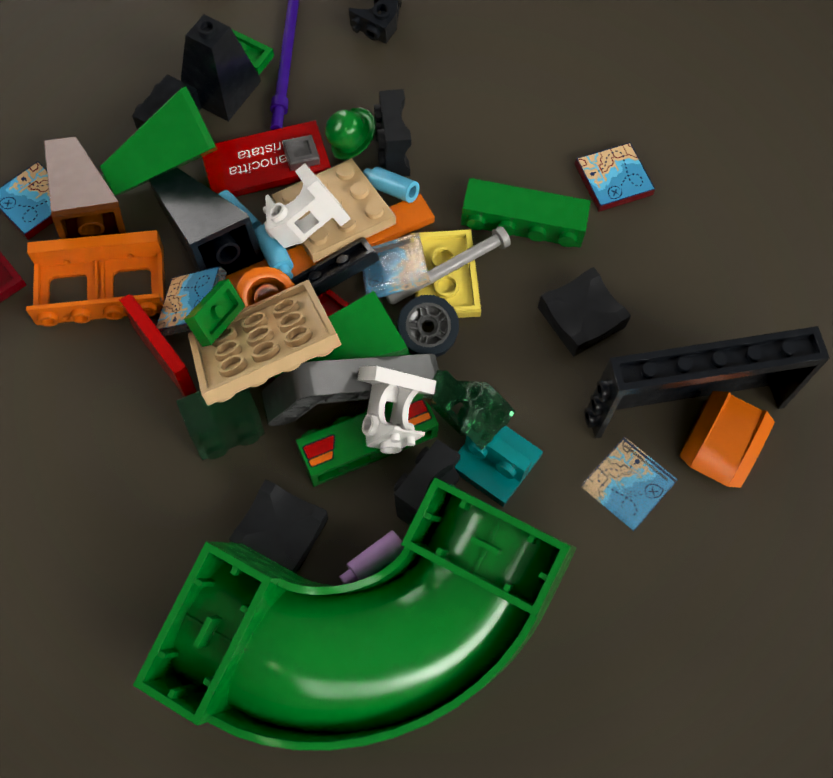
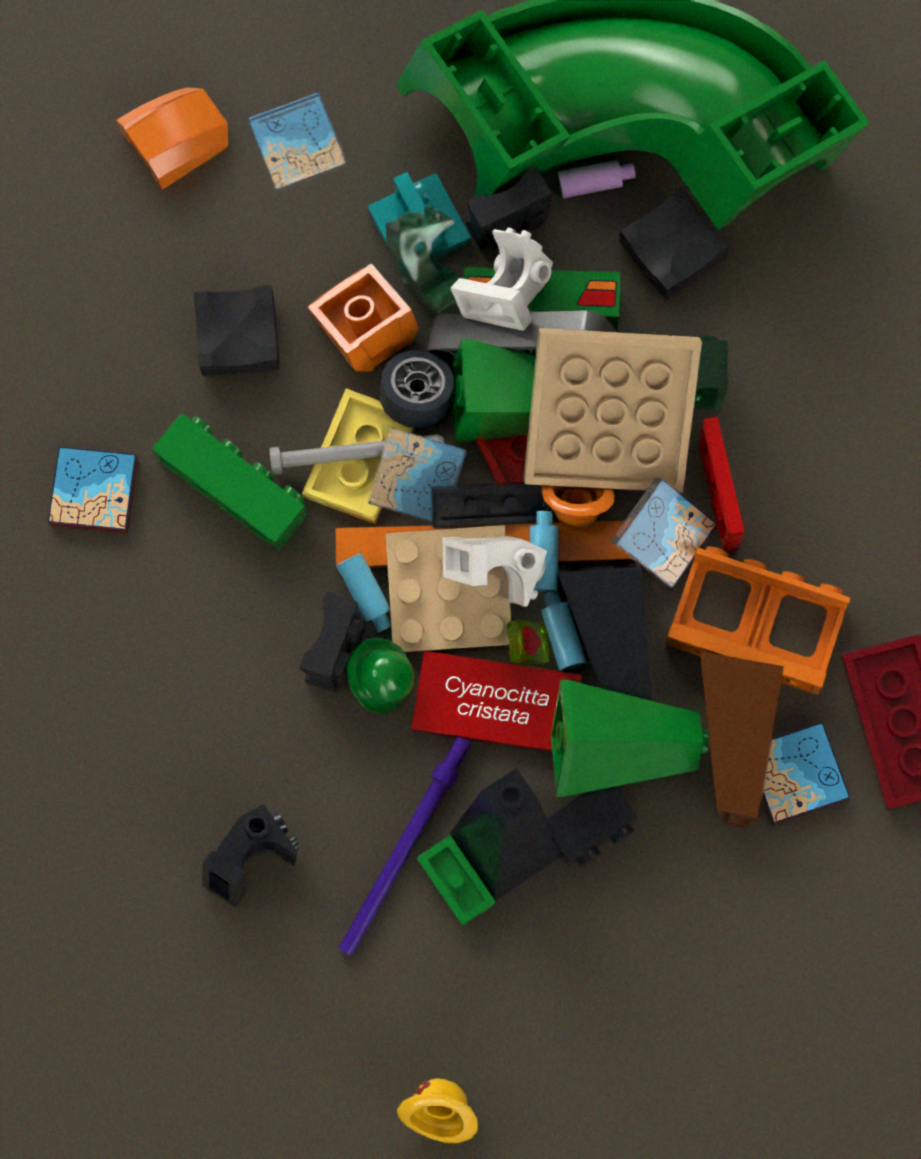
camera: 145 degrees left, 10 degrees up
green plate [184,279,245,347] -> none
flat silver tile [282,135,320,171] -> none
black panel [584,326,830,438] -> none
none -> orange slope [307,264,419,372]
none -> clear neon green tile [507,620,550,665]

